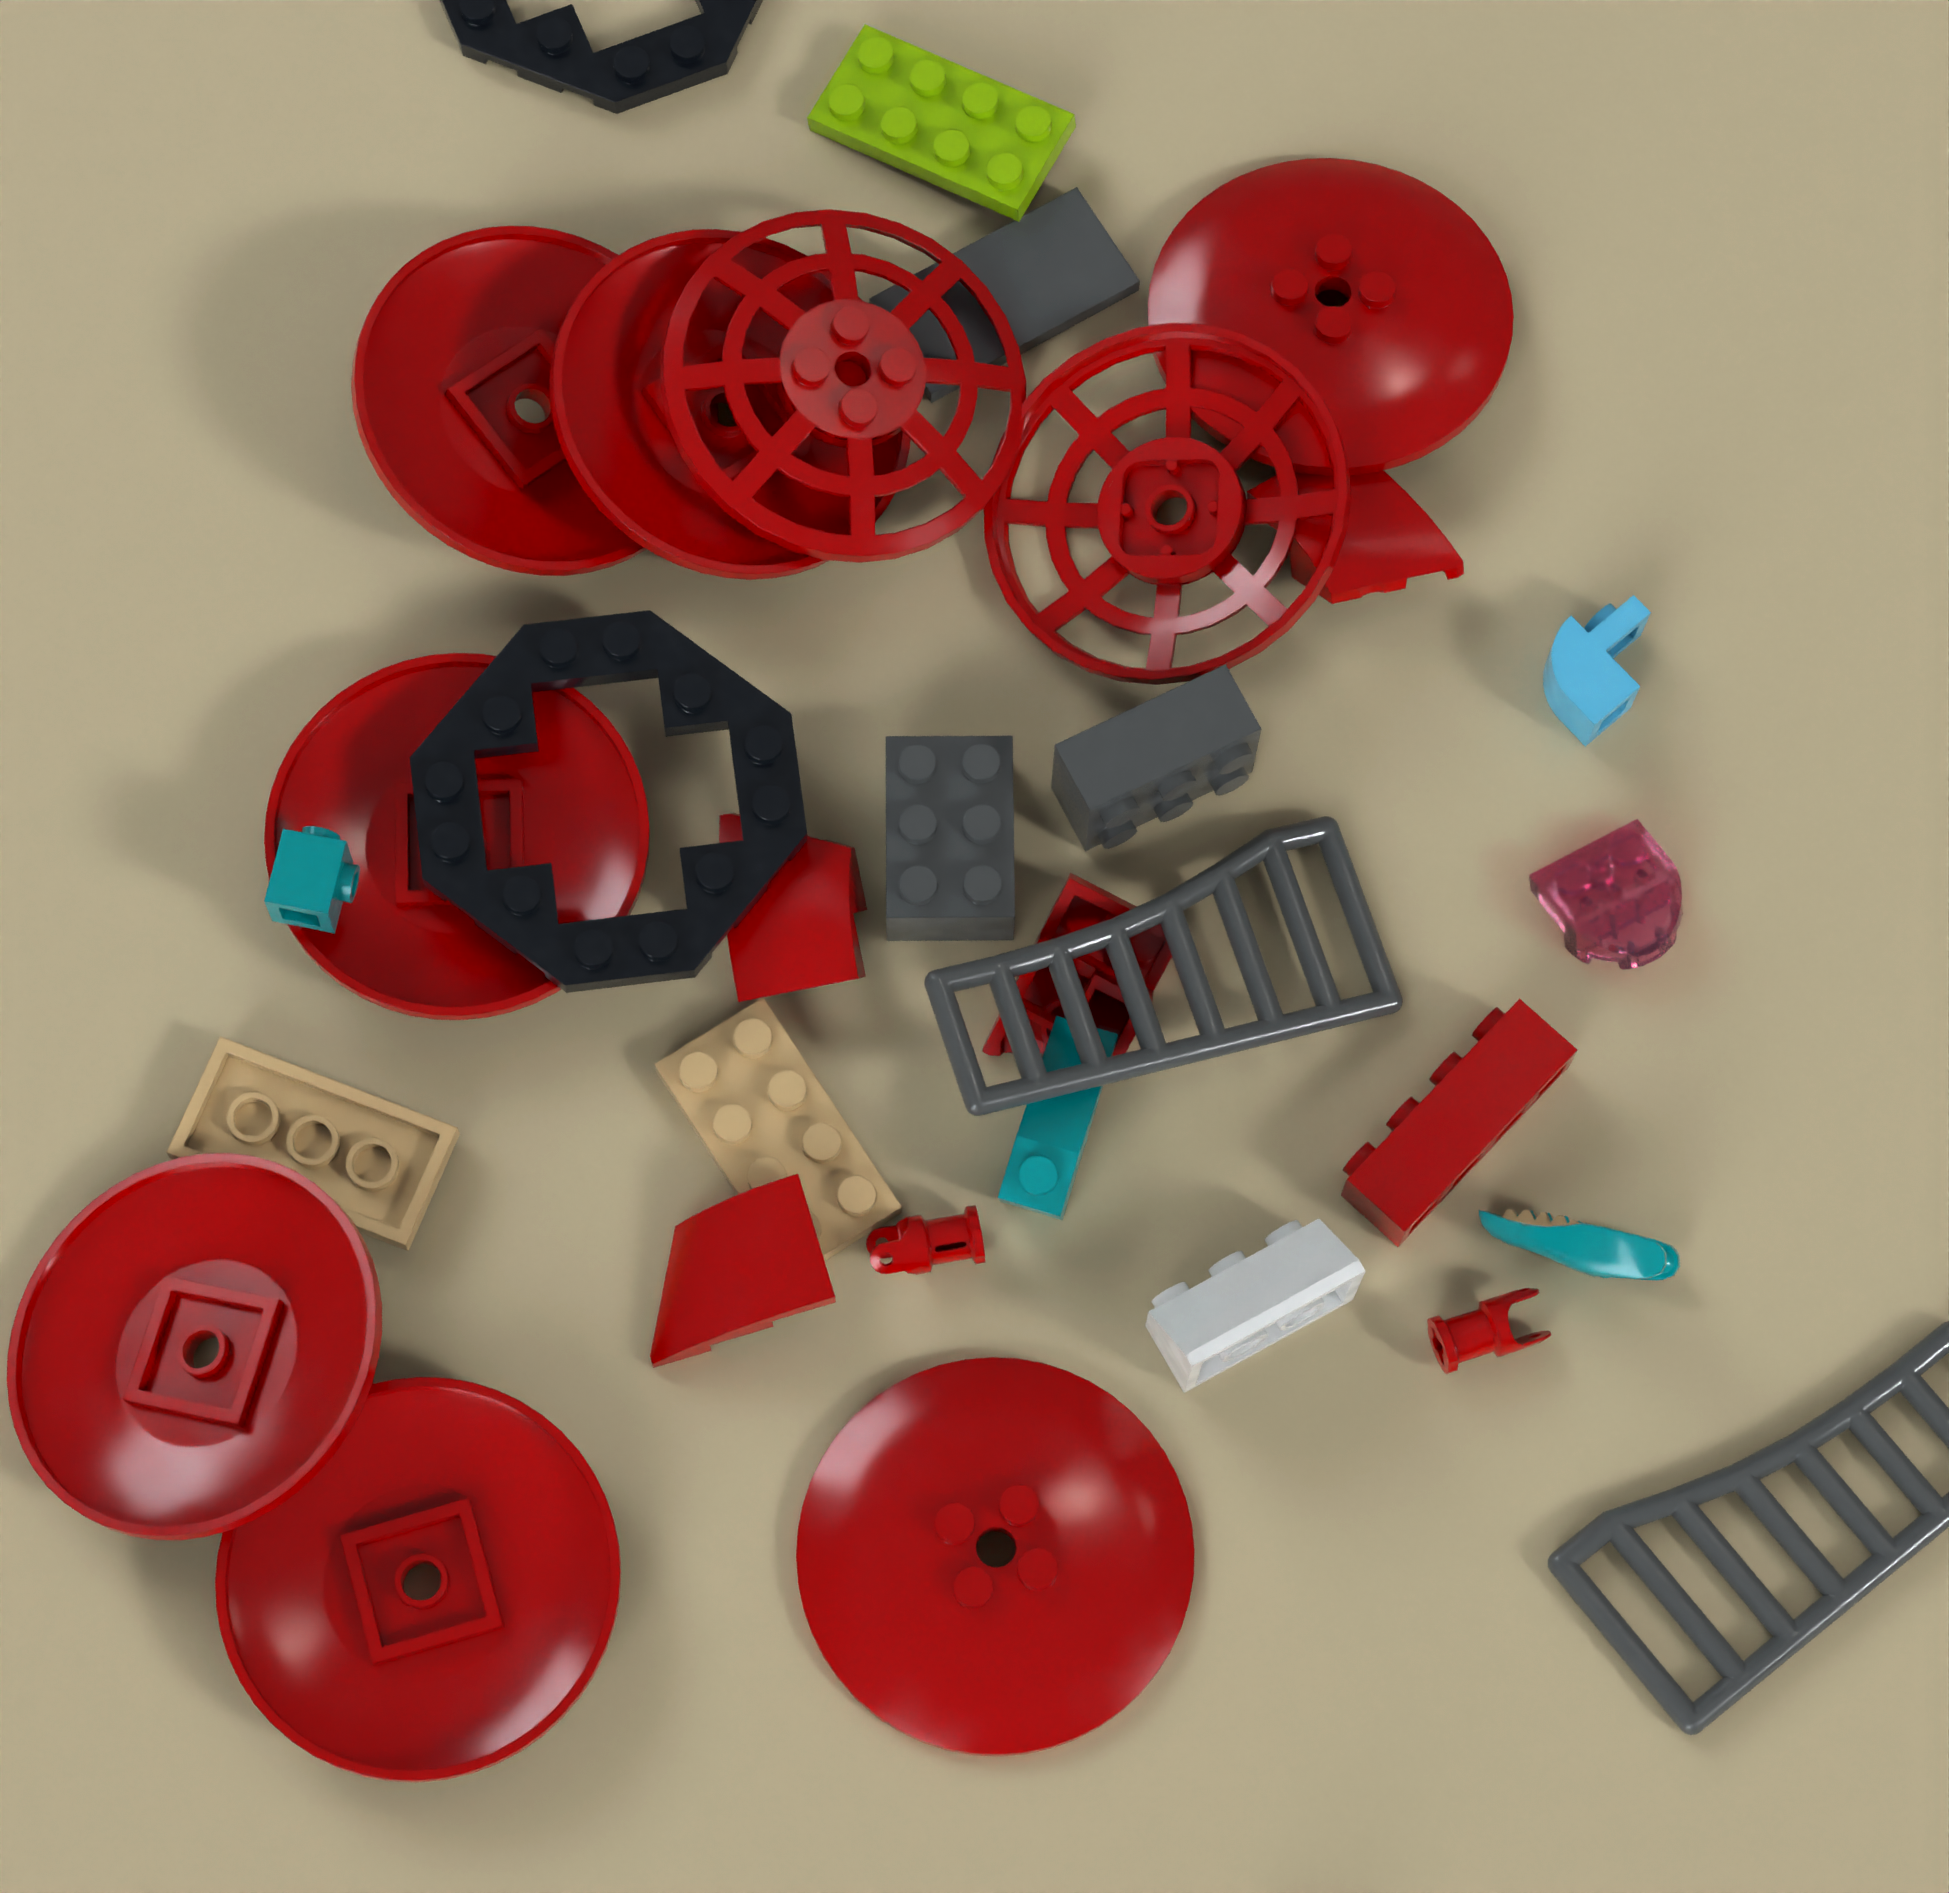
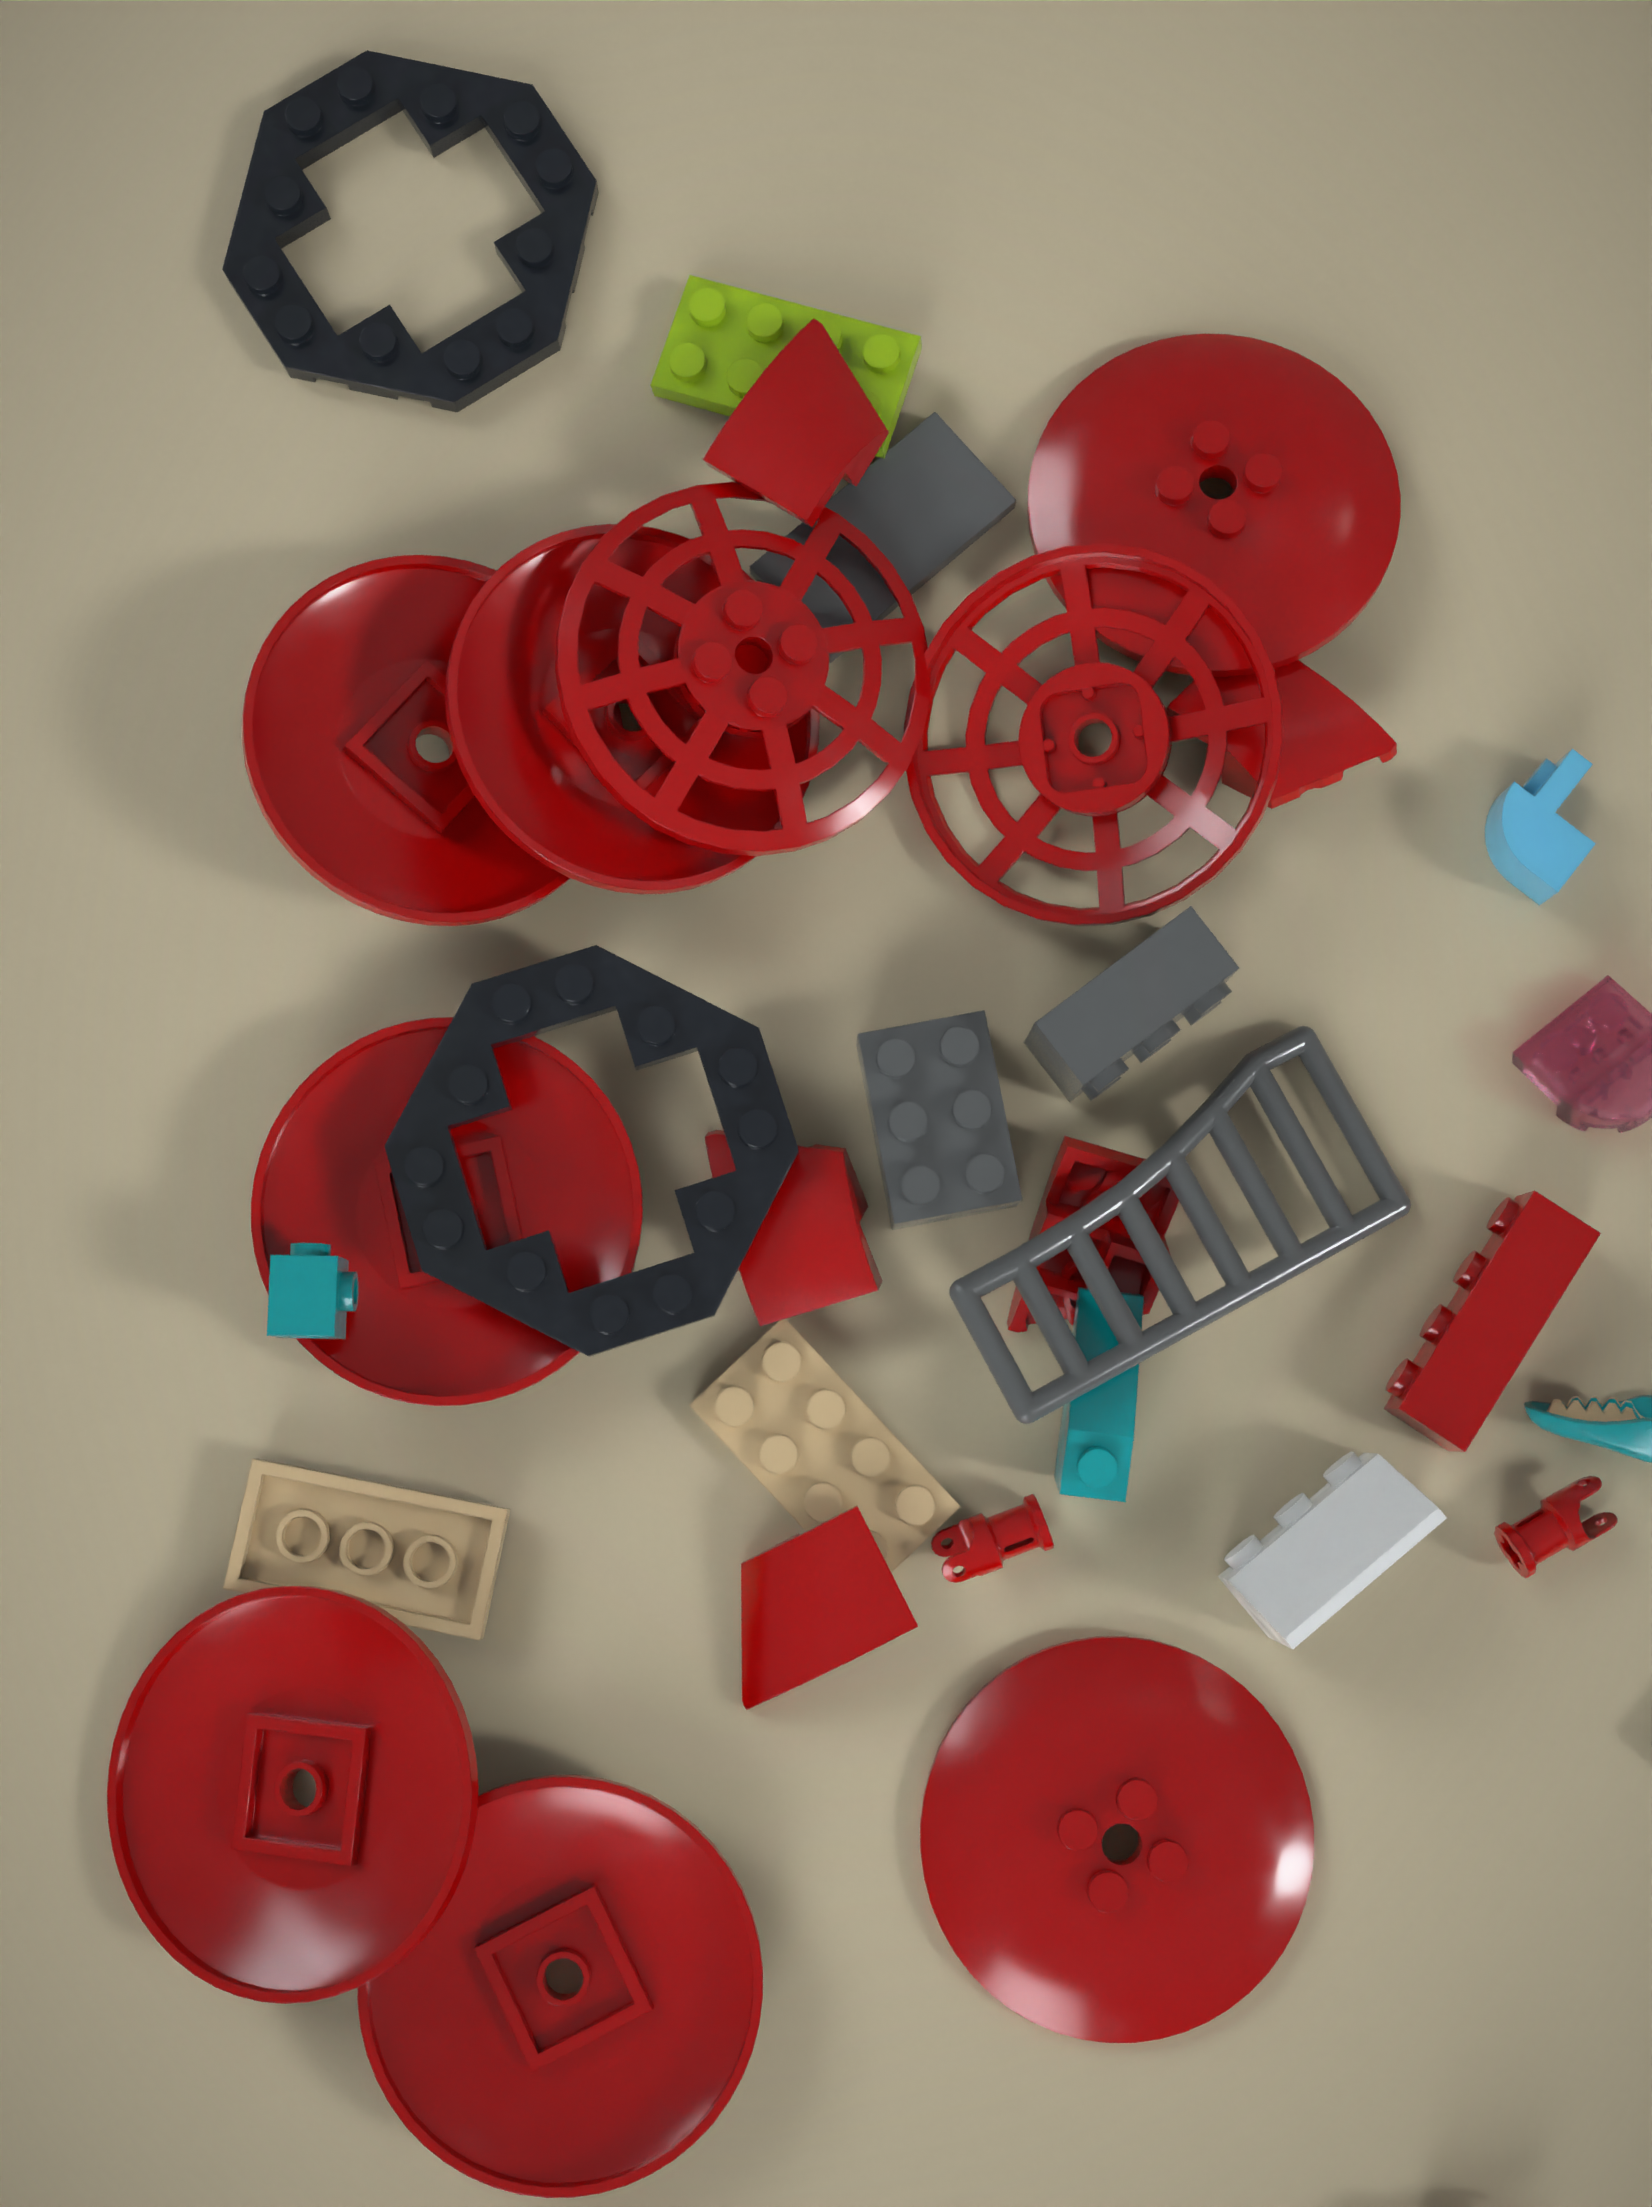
camera: 10 degrees left, 10 degrees up
none -> red slope [703,318,889,527]

